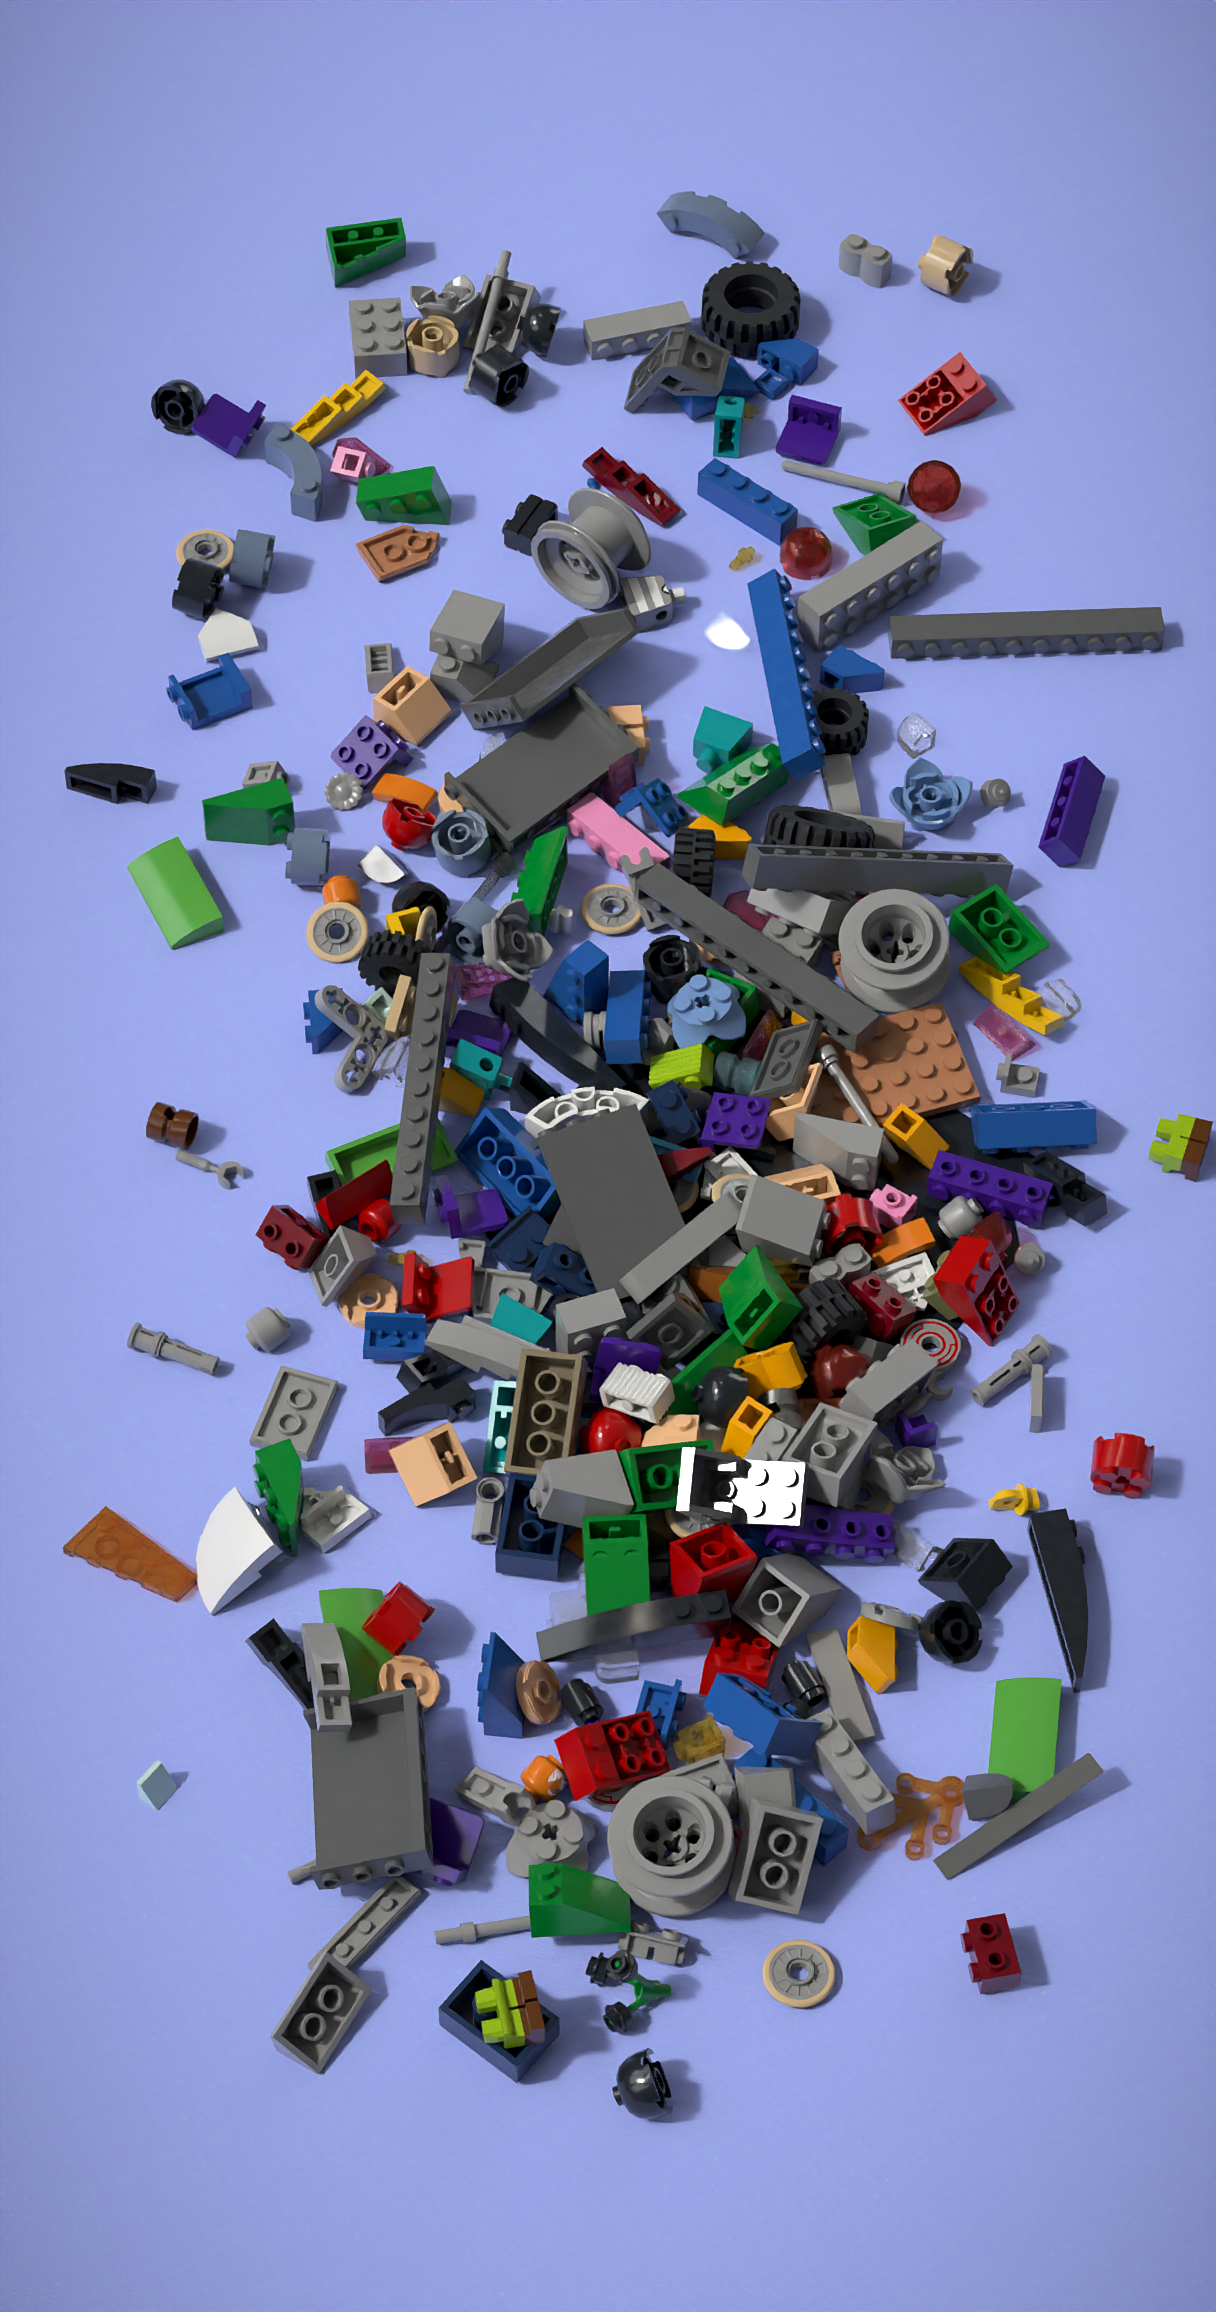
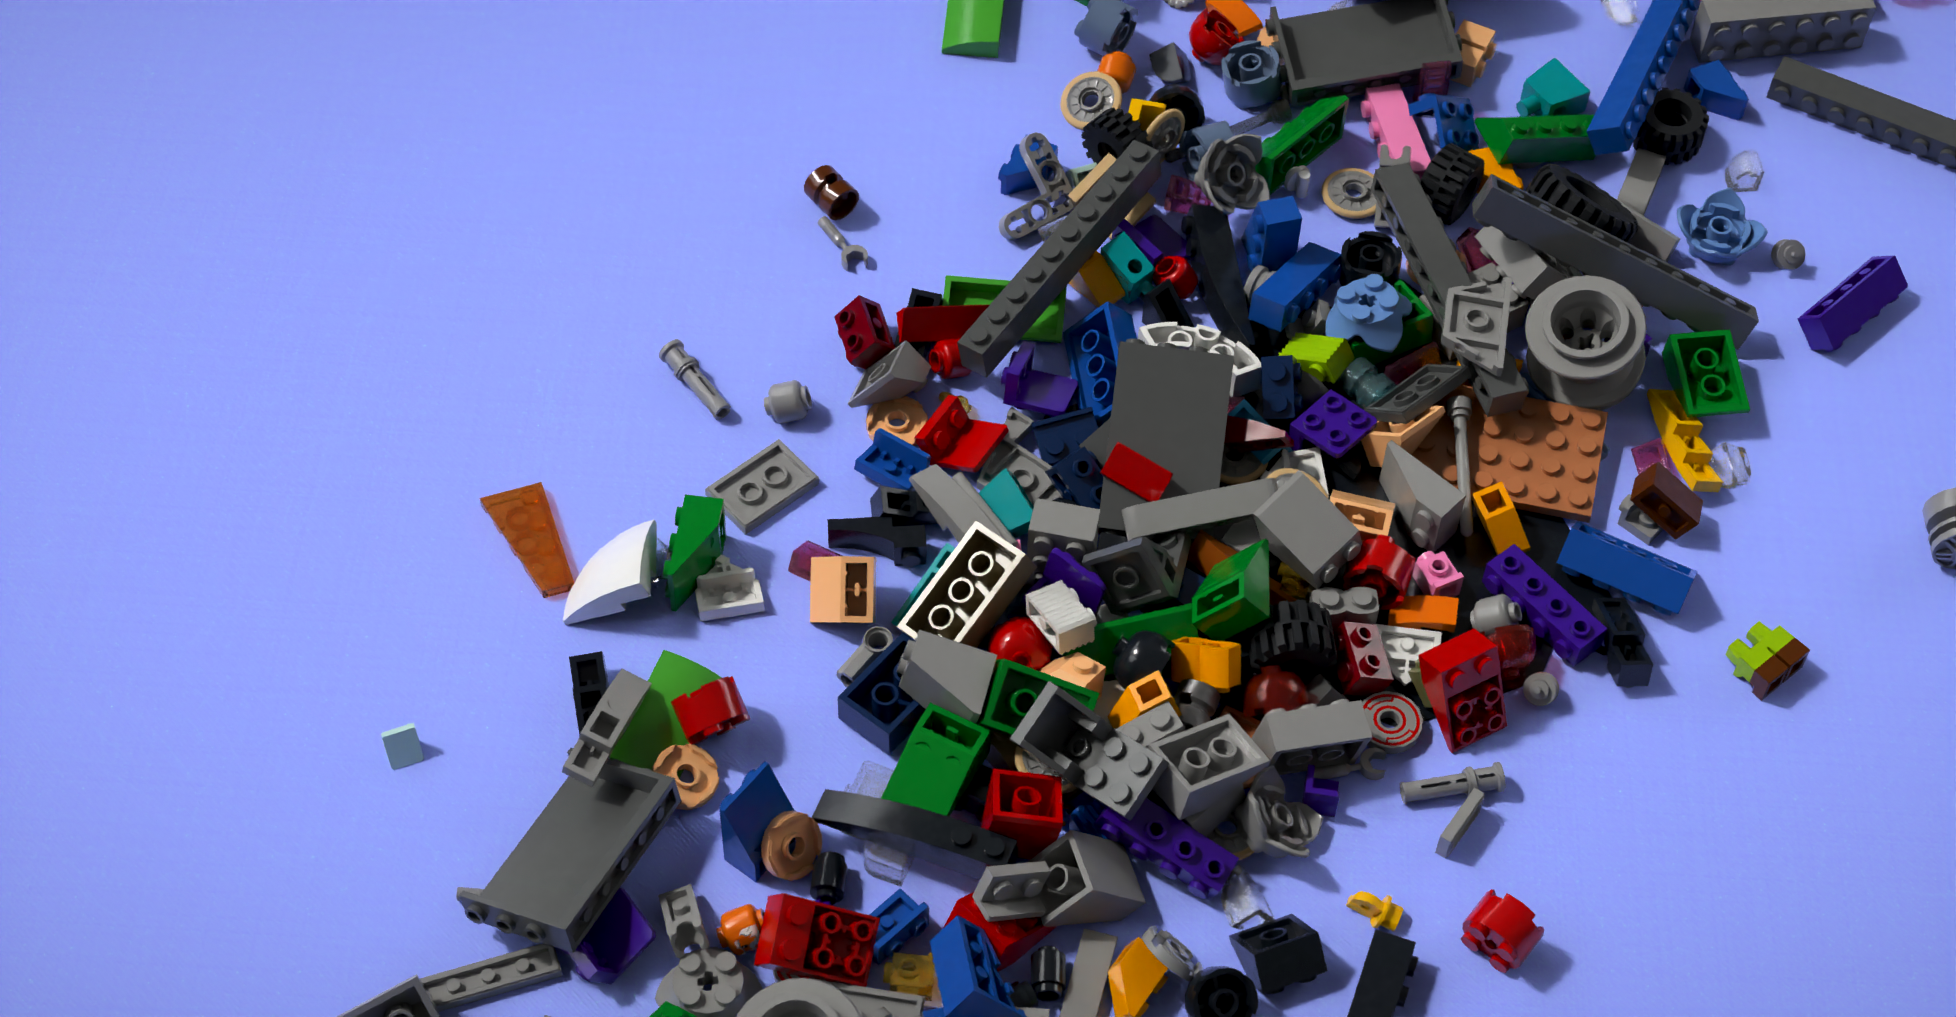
camera: 30 degrees right, 0 degrees up
none -> light grey bracket [972,861,1051,922]
none -> red slope [1100,442,1173,502]
none -> red head [1153,256,1198,300]
none -> light grey wing [1441,277,1513,376]
none -> reddish brown panel [1630,461,1703,540]

